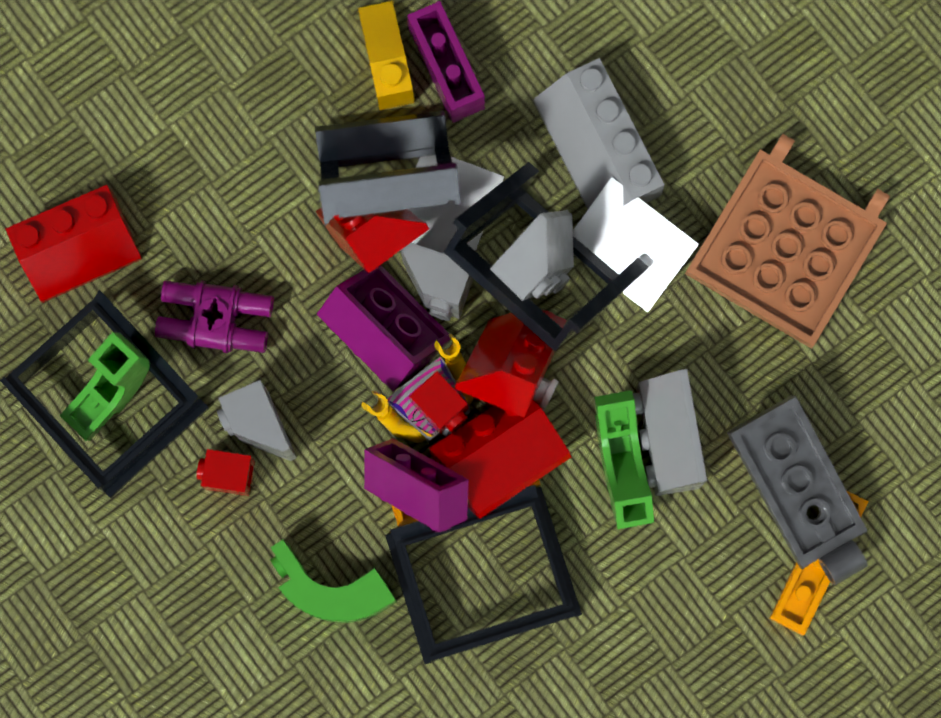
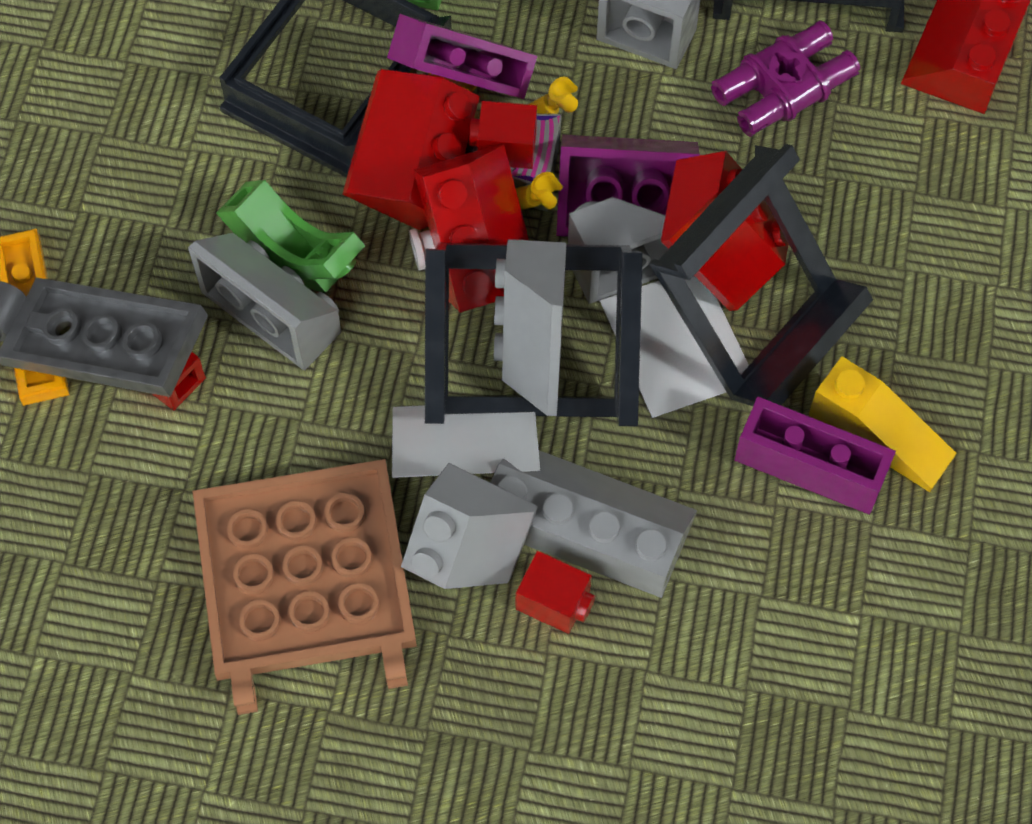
camera: 135 degrees right, 15 degrees down
none -> light grey slope [401,463,538,589]
none -> red brick [515,550,596,634]

